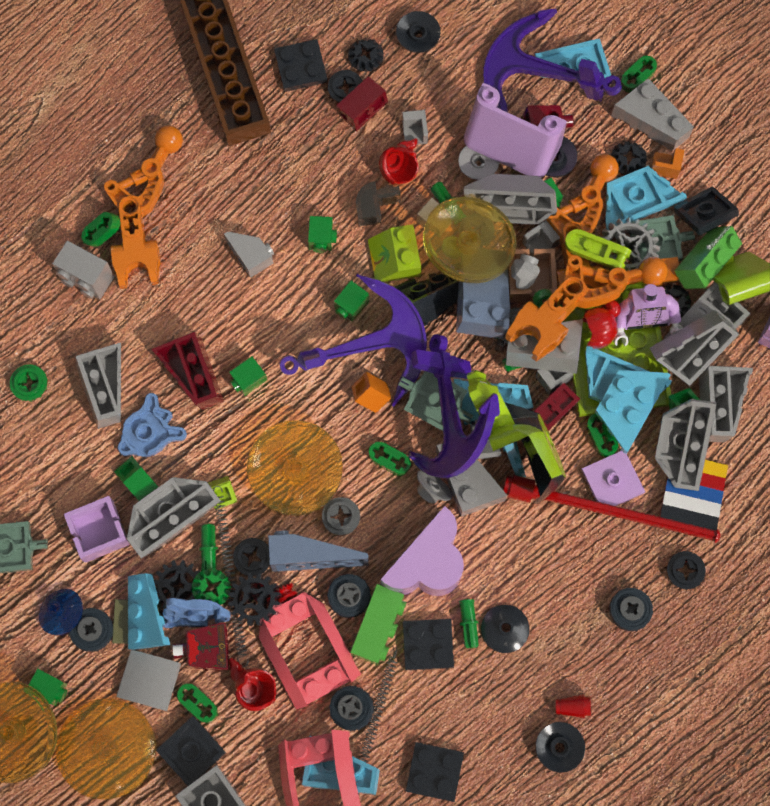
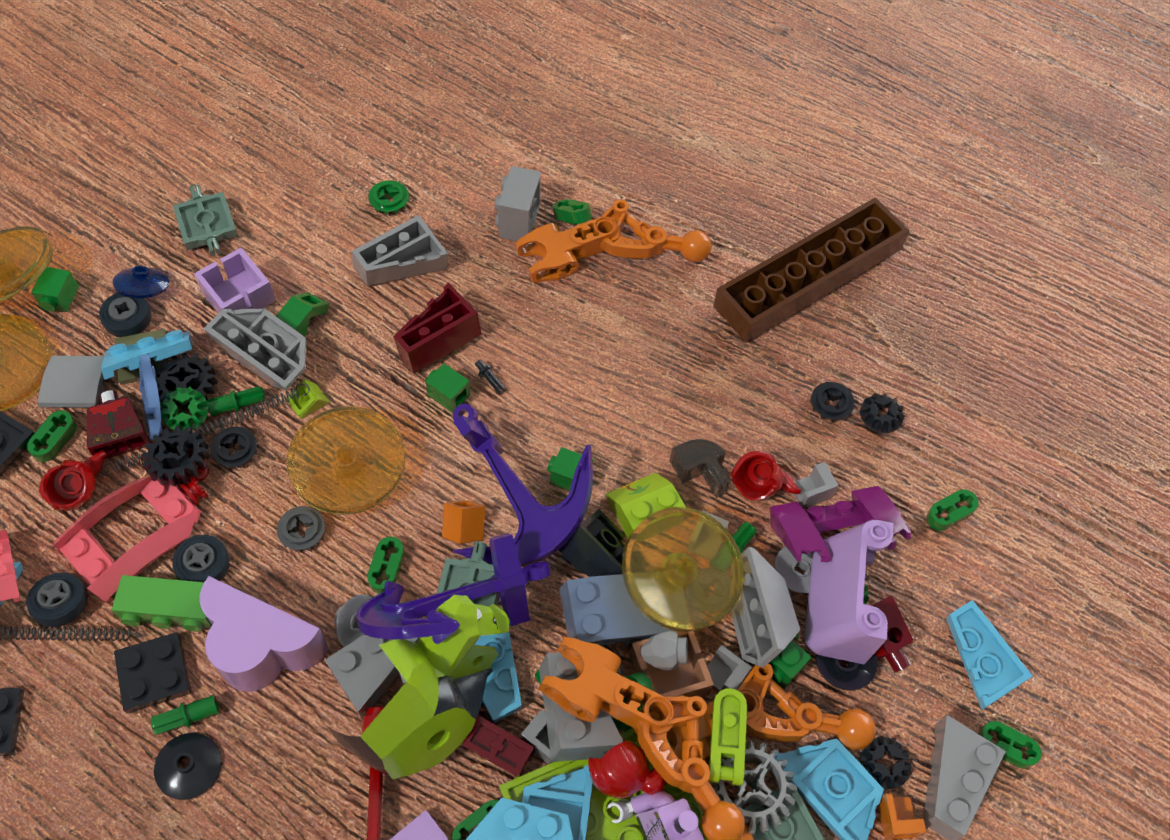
camera: 70 degrees right, 15 degrees down
medium blue tile [118,393,187,457] -> none
light grey slope [224,232,274,278] -> none
sand blue slope [268,531,369,572] -> none
black plate [274,39,328,92] -> none
green brick [308,216,337,253] -> none
dark red hinge [336,76,388,131] -> none
black dish [396,11,441,53] -> none
dark purple piece [483,9,622,113] -> none
none -> black piece [475,359,506,394]
none -> magenta wedge [770,486,911,562]
none -> green beam [926,489,979,531]

